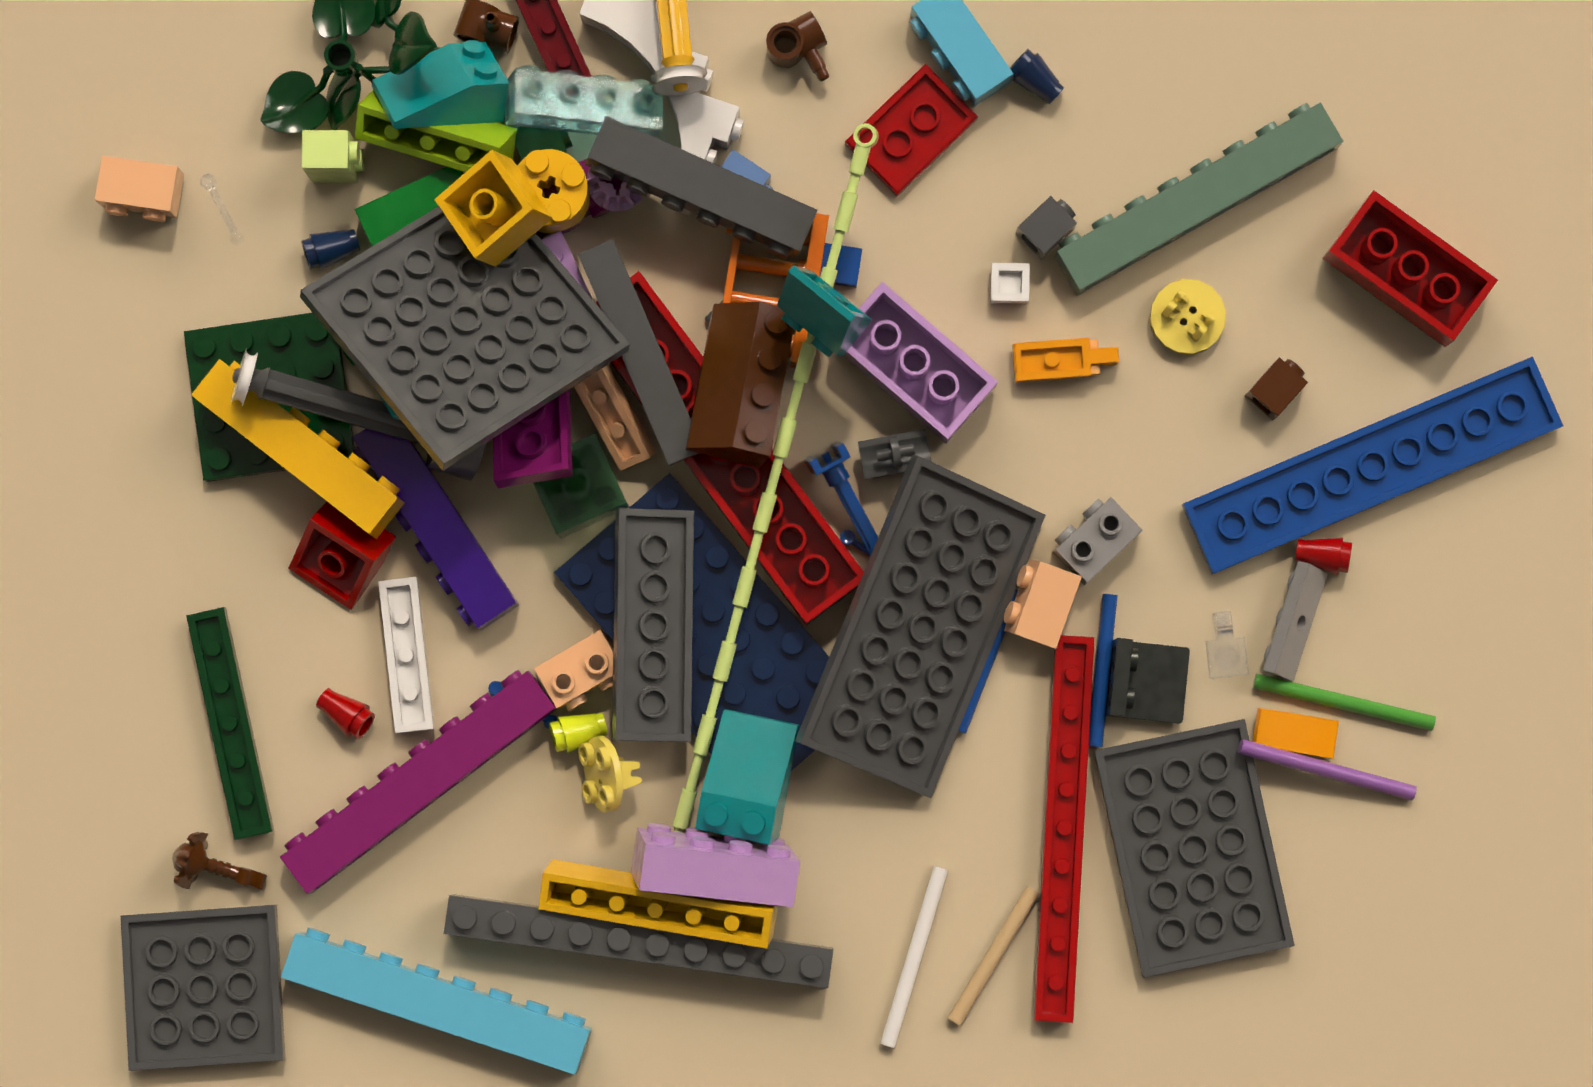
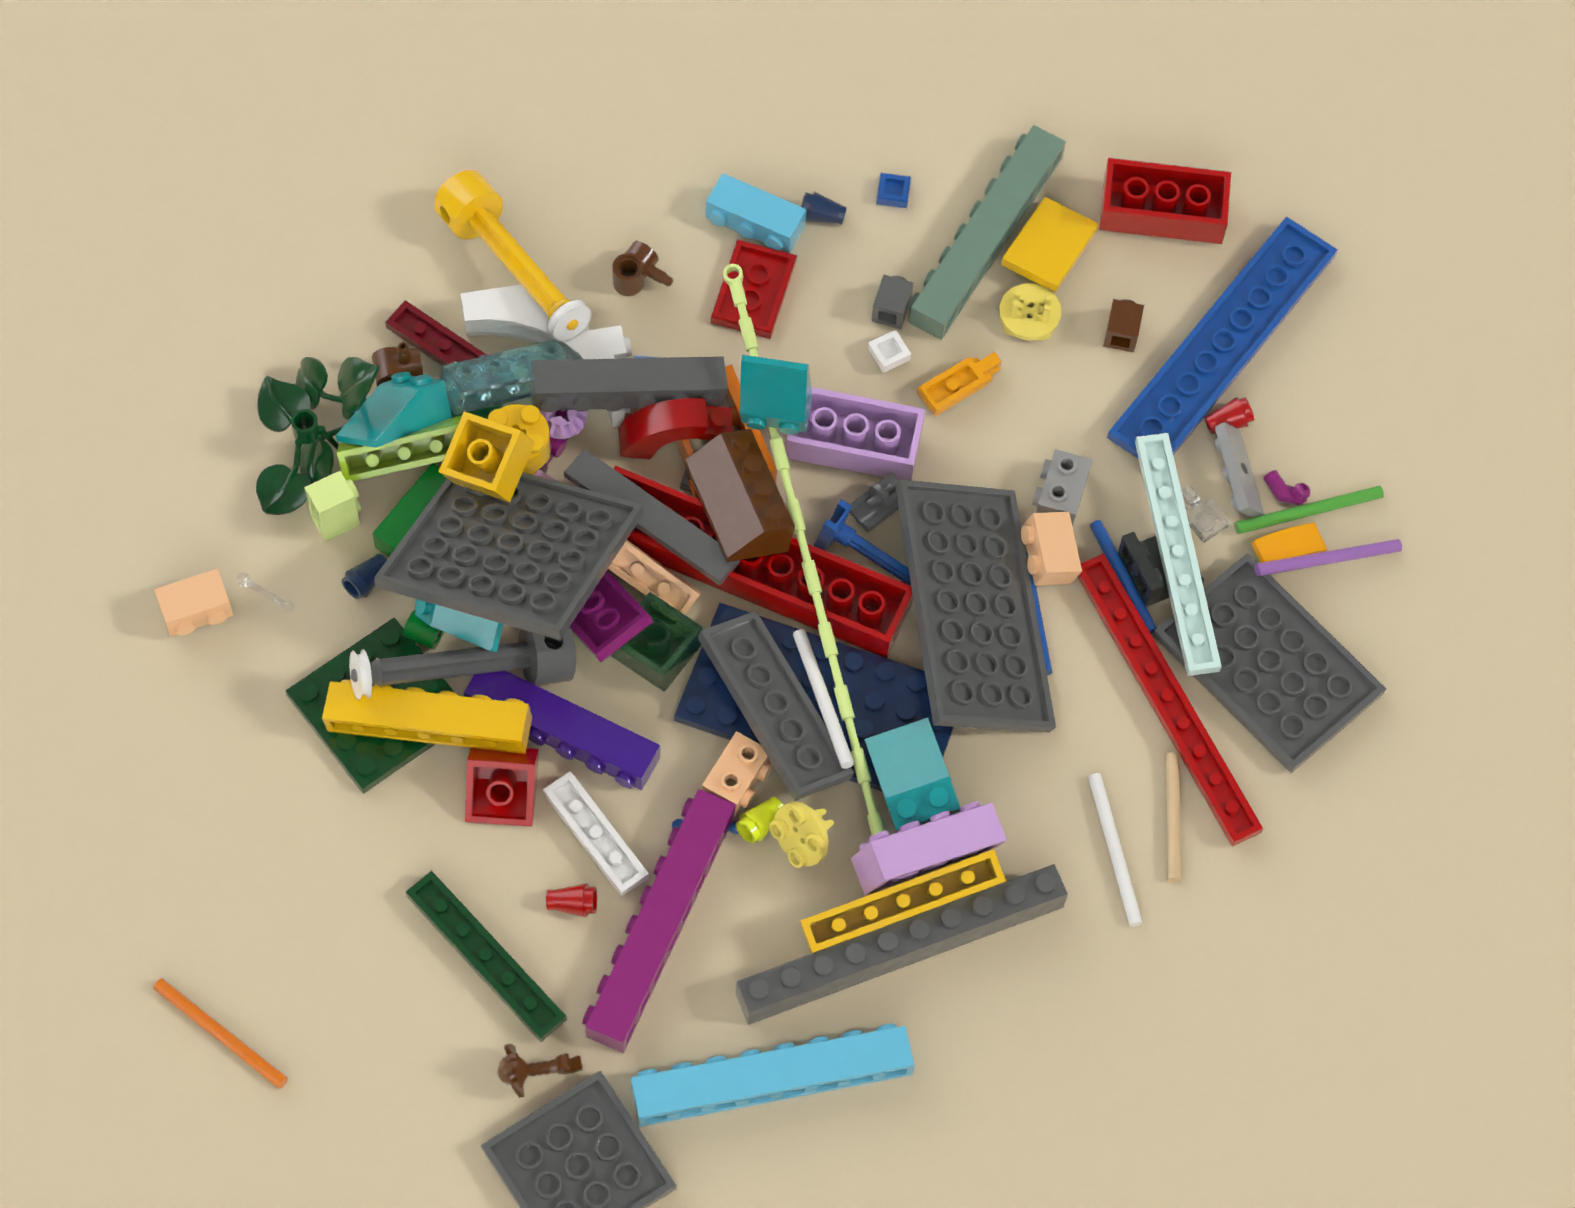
camera: 35 degrees left, 20 degrees down
none -> red arch [618,398,733,460]
none -> white axle [793,629,854,769]
none -> blue tile [876,173,911,208]
none -> yellow tile [1001,197,1099,293]
none -> light aqua plate [1135,433,1222,676]
none -> magenta arm [1263,470,1311,505]

